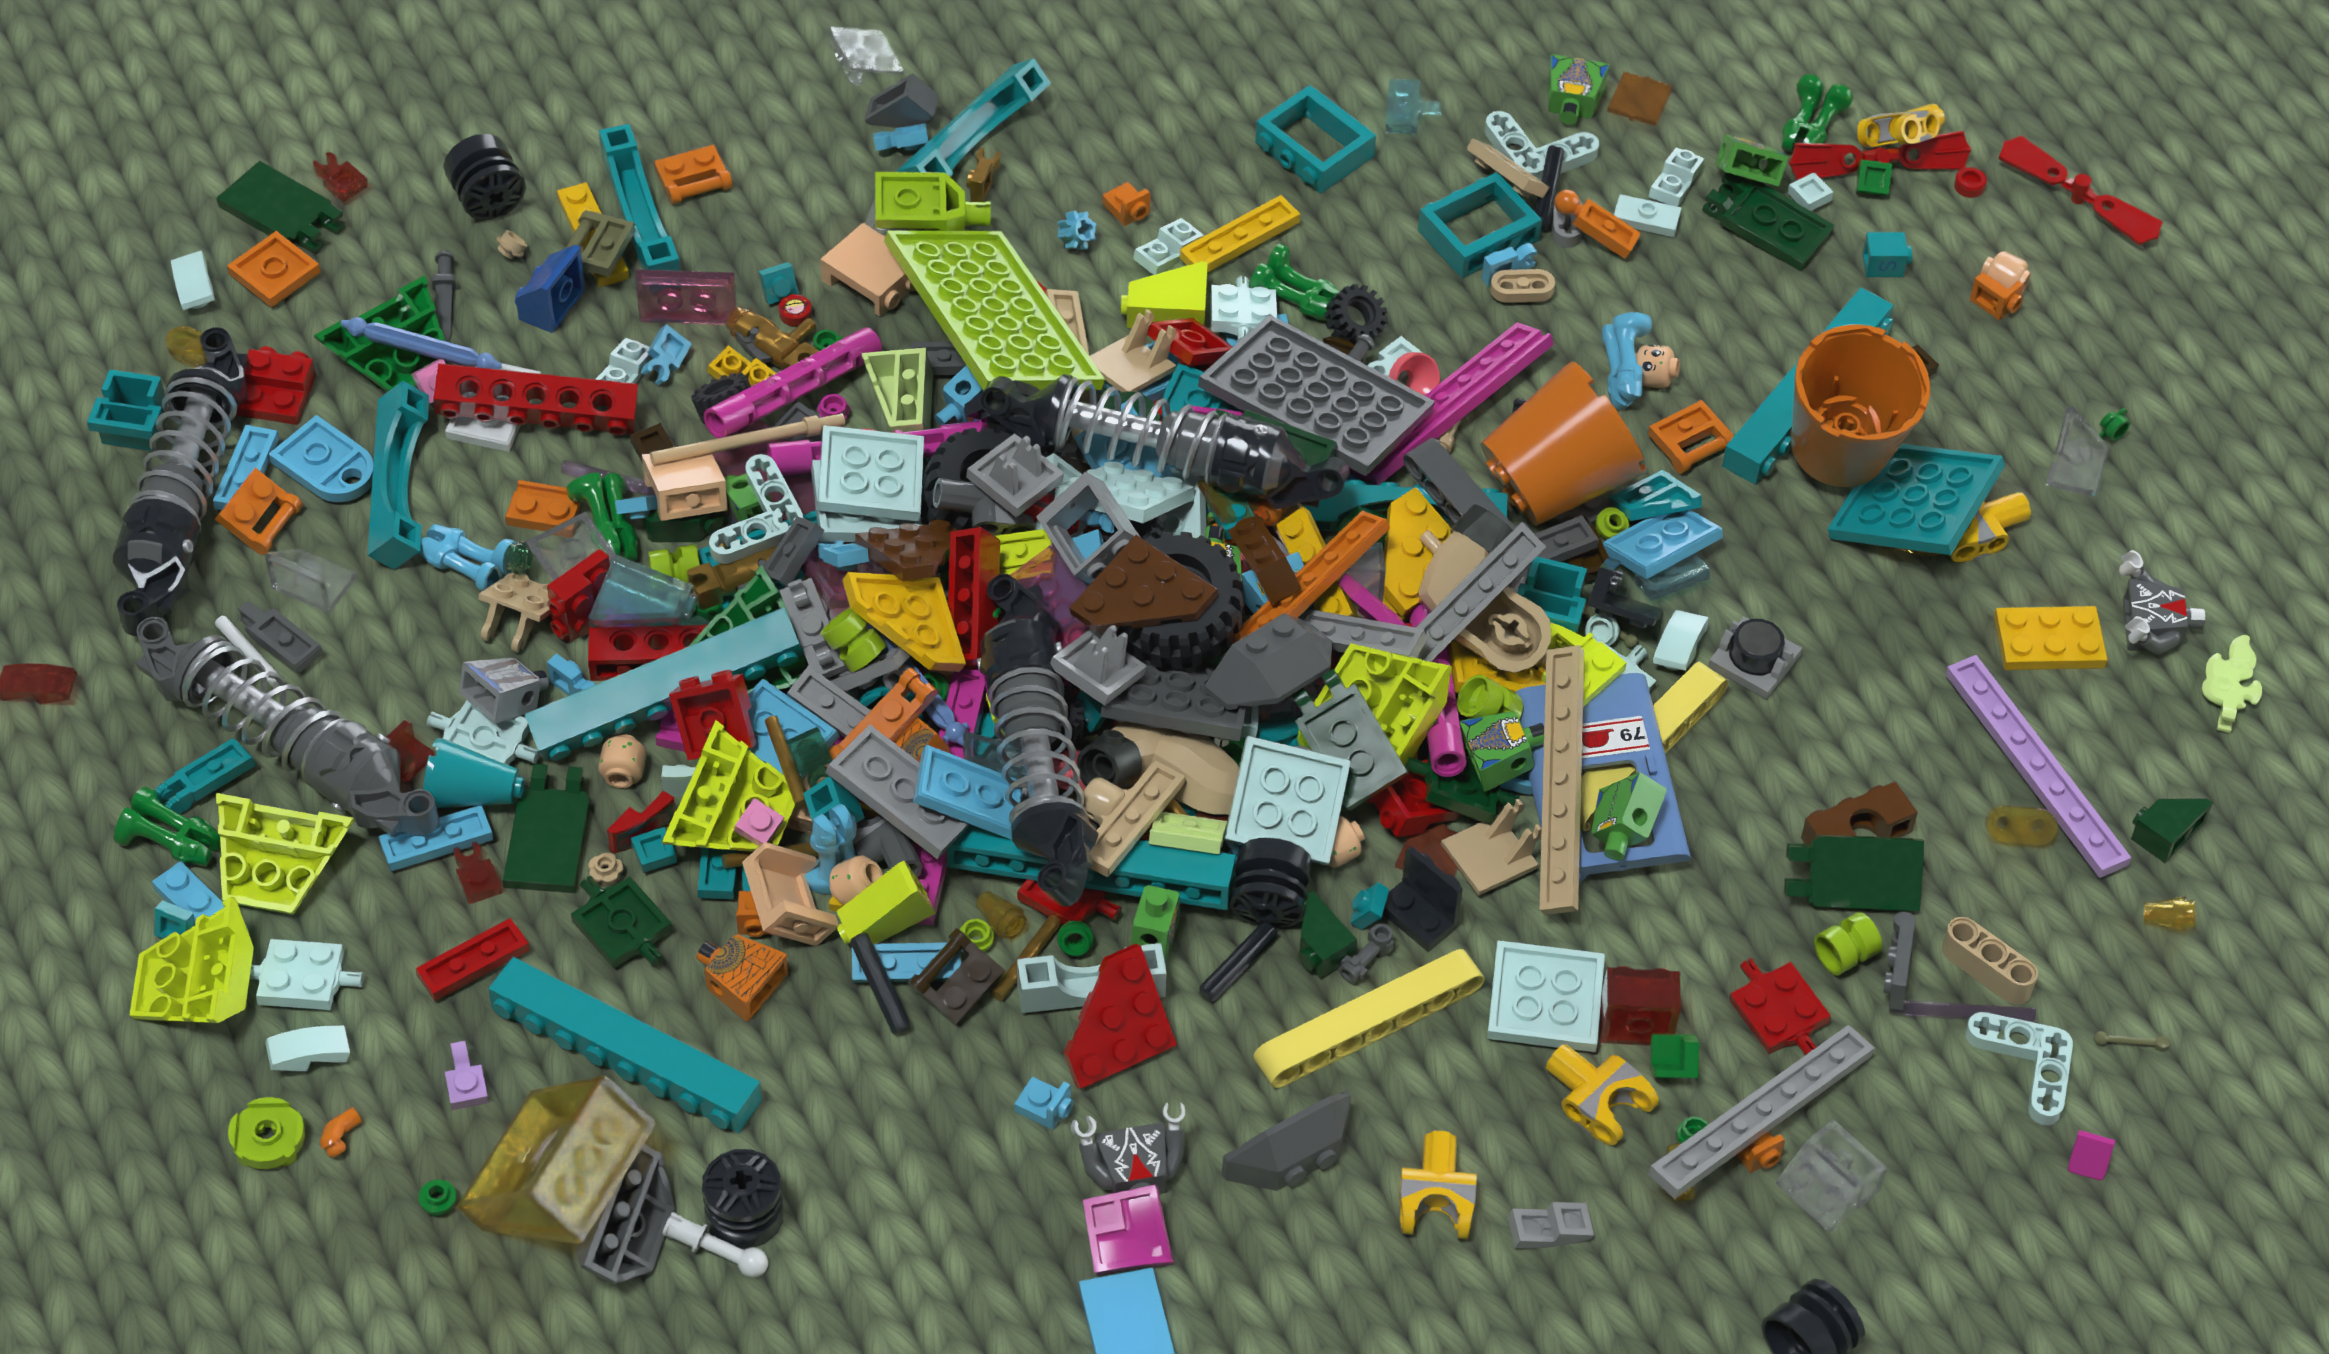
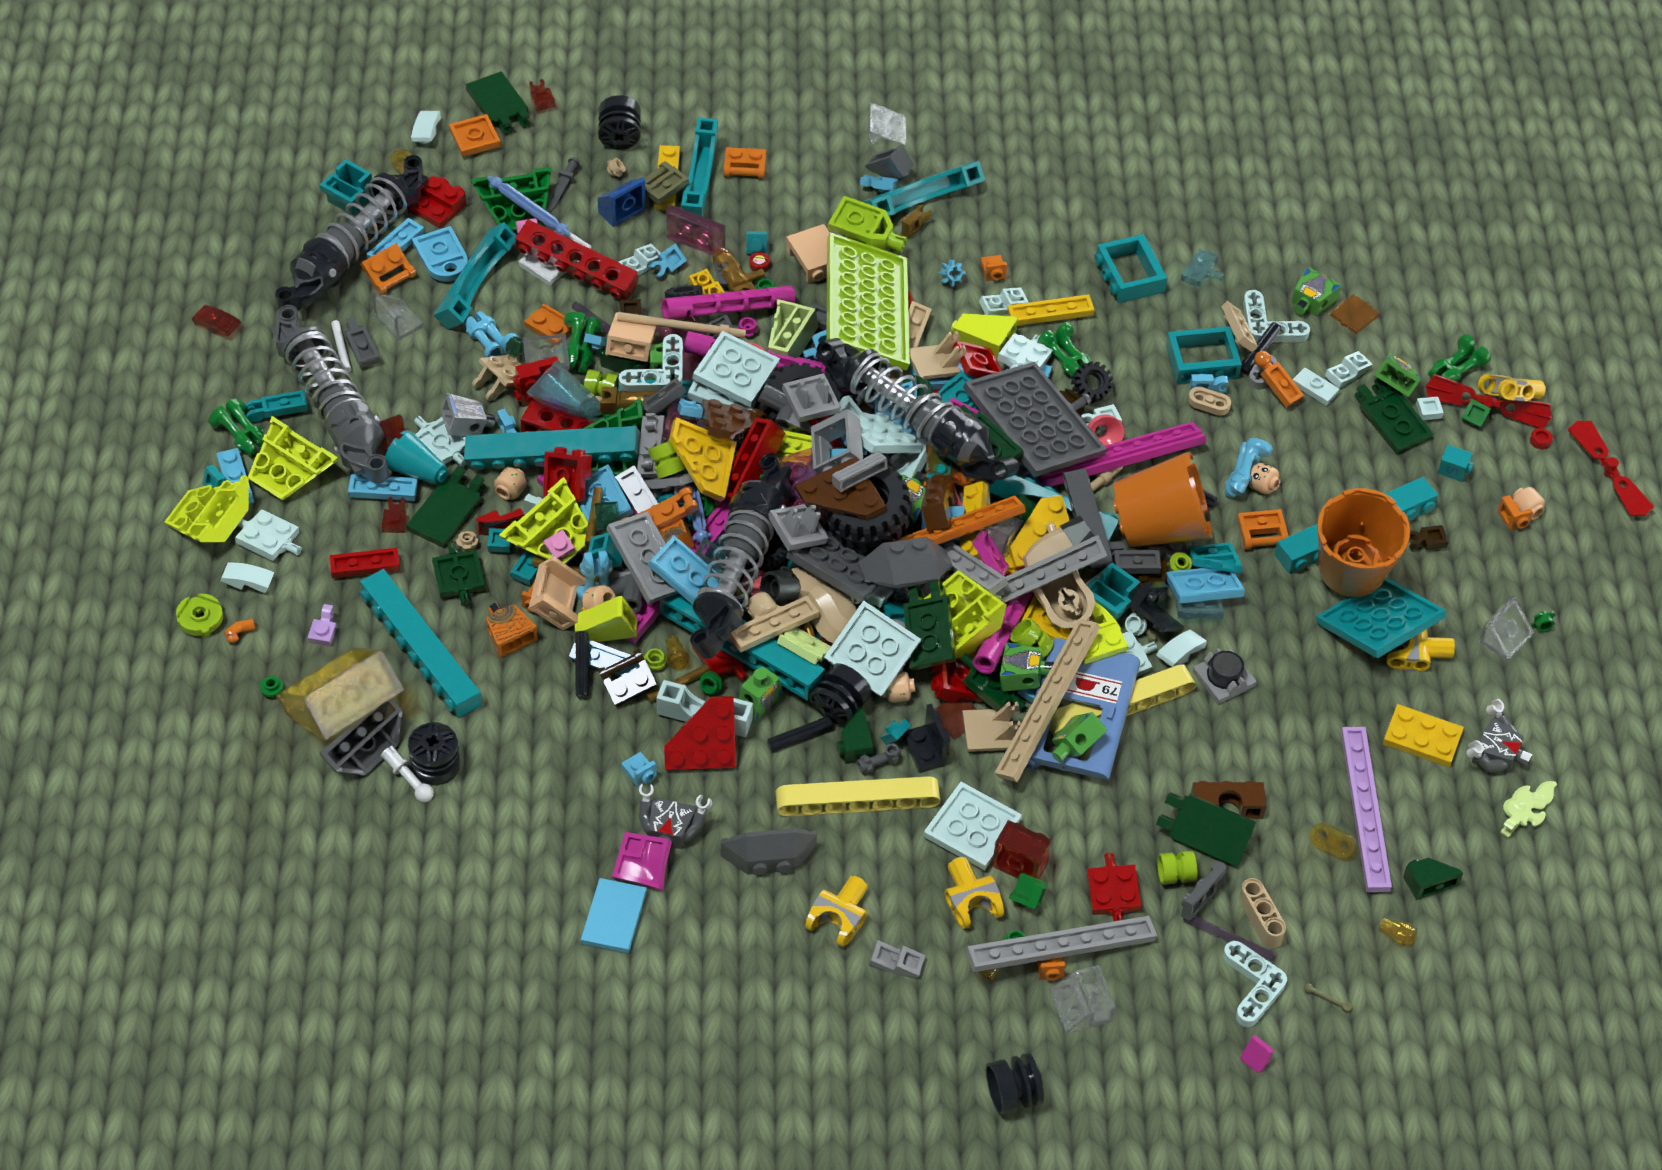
camera: 25 degrees right, 0 degrees up
none -> light grey piece [832,451,887,492]

